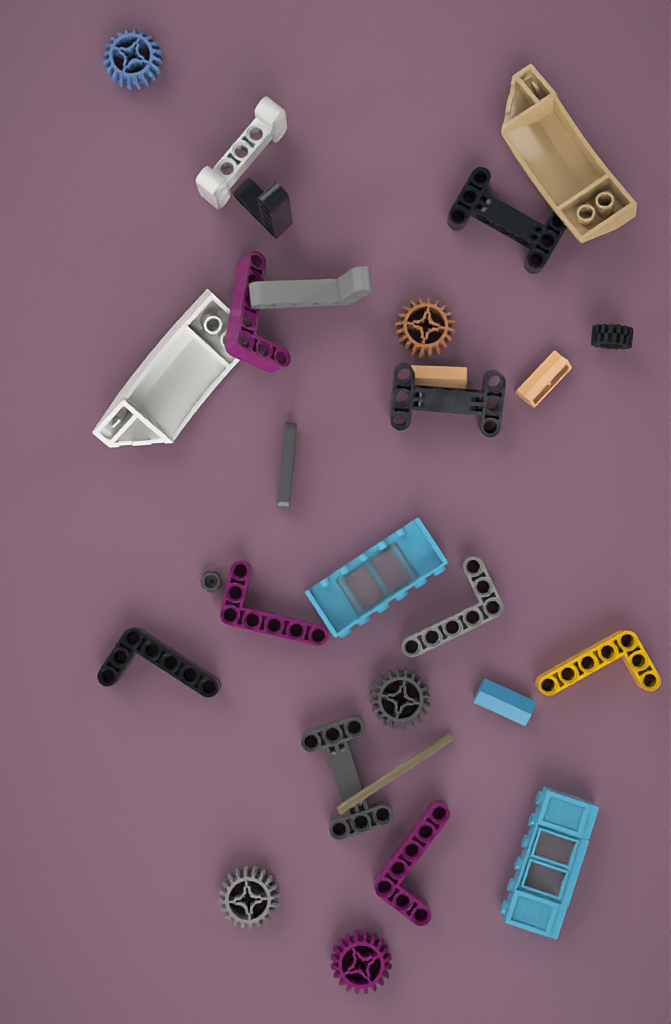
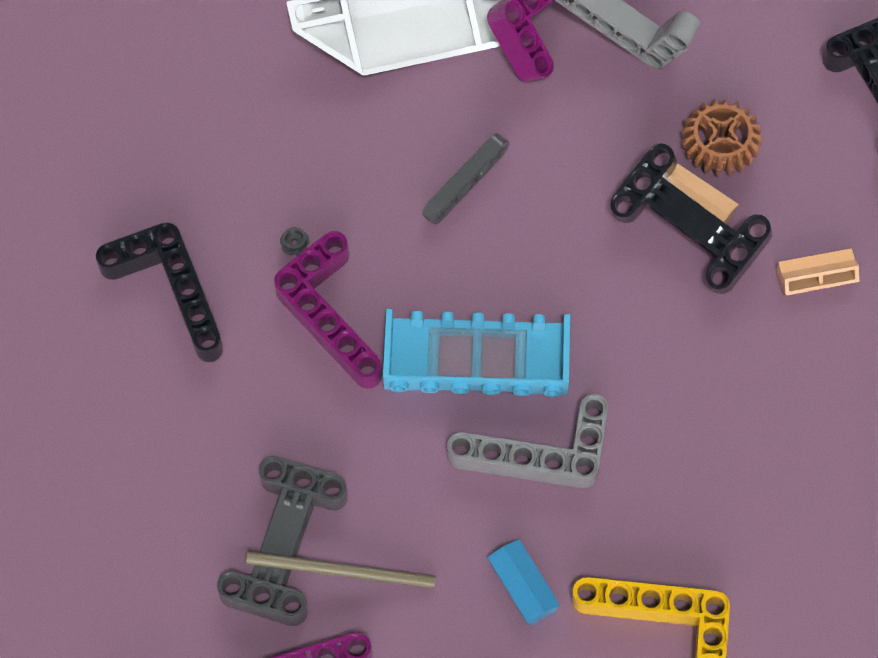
camera: 35 degrees right, 20 degrees down
light grey gear [218,866,280,930] -> none
dark grey gear [370,668,431,729] -> none

